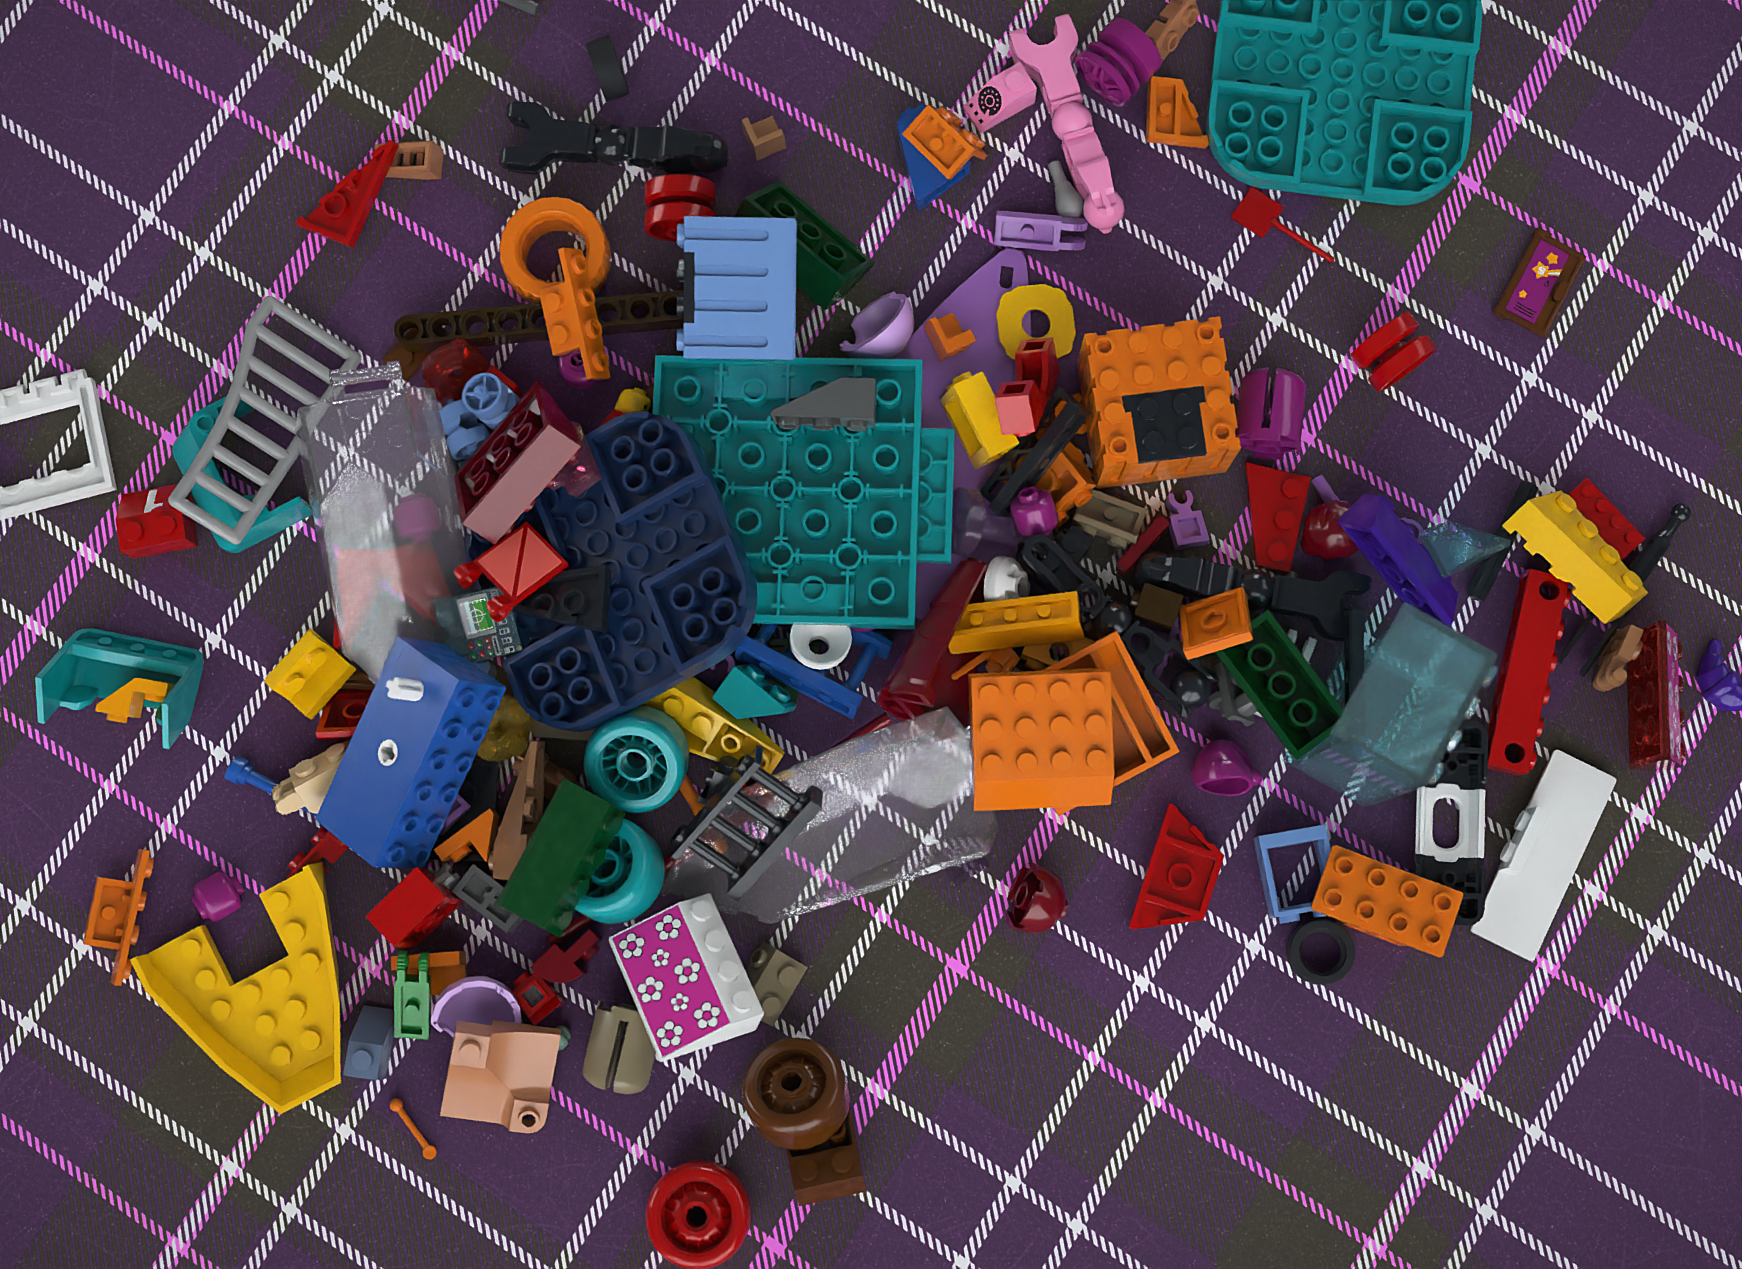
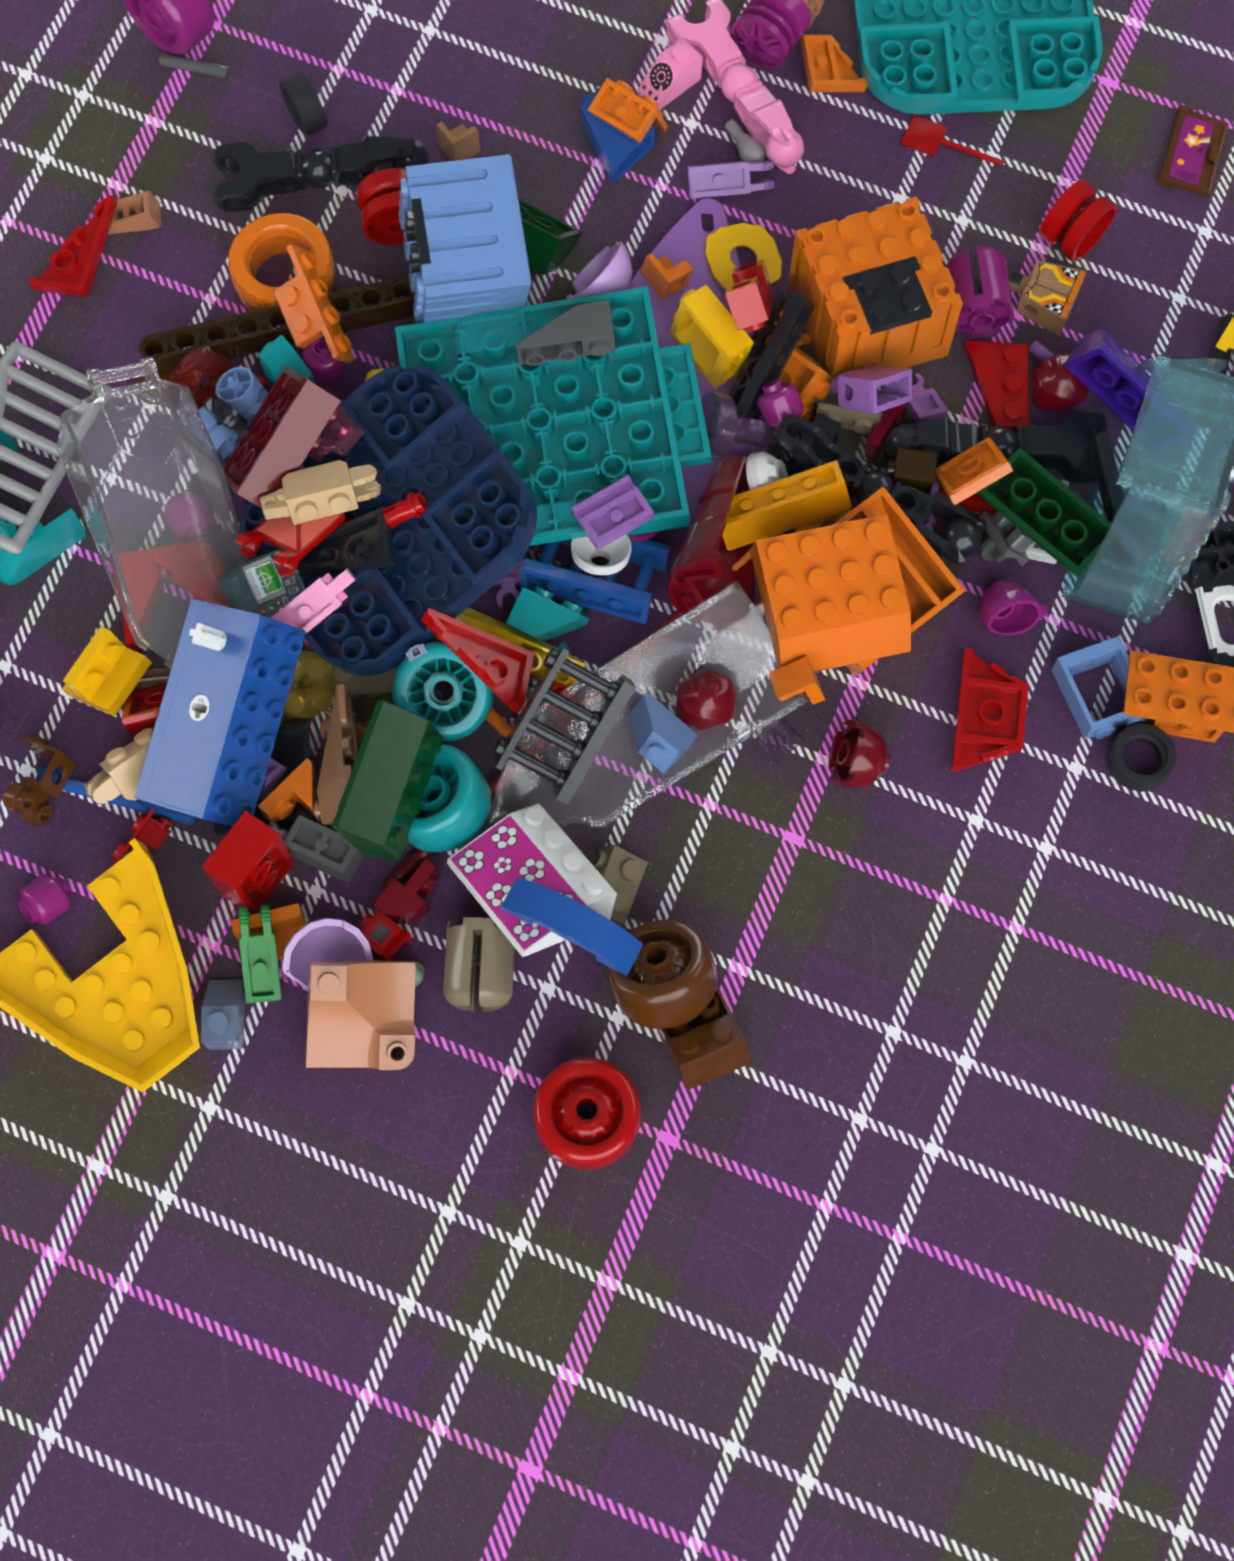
camera: 15 degrees left, 10 degrees down
orange hinge [389,1098,438,1160] -> none
none -> reddish brown piece [3,733,77,826]
none -> black gear [203,396,250,436]
none -> teal slope [258,335,315,390]
none -> tan hinge [260,460,382,525]
none -> bright pink hinge [271,568,356,633]
none -> red pin [383,492,428,528]
none -> sand blue piece [405,643,428,662]
none -> red wing [421,608,535,713]
none -> blue slope [500,877,643,976]
none -> medium lavender plate [571,475,654,551]
none -> medium blue slope [629,692,698,774]
none -> dark red hair [675,669,738,730]
none -> orange panel [769,656,825,705]
none -> medium lavender torso [831,366,912,414]
none -> medium nougat torso [1009,261,1087,336]

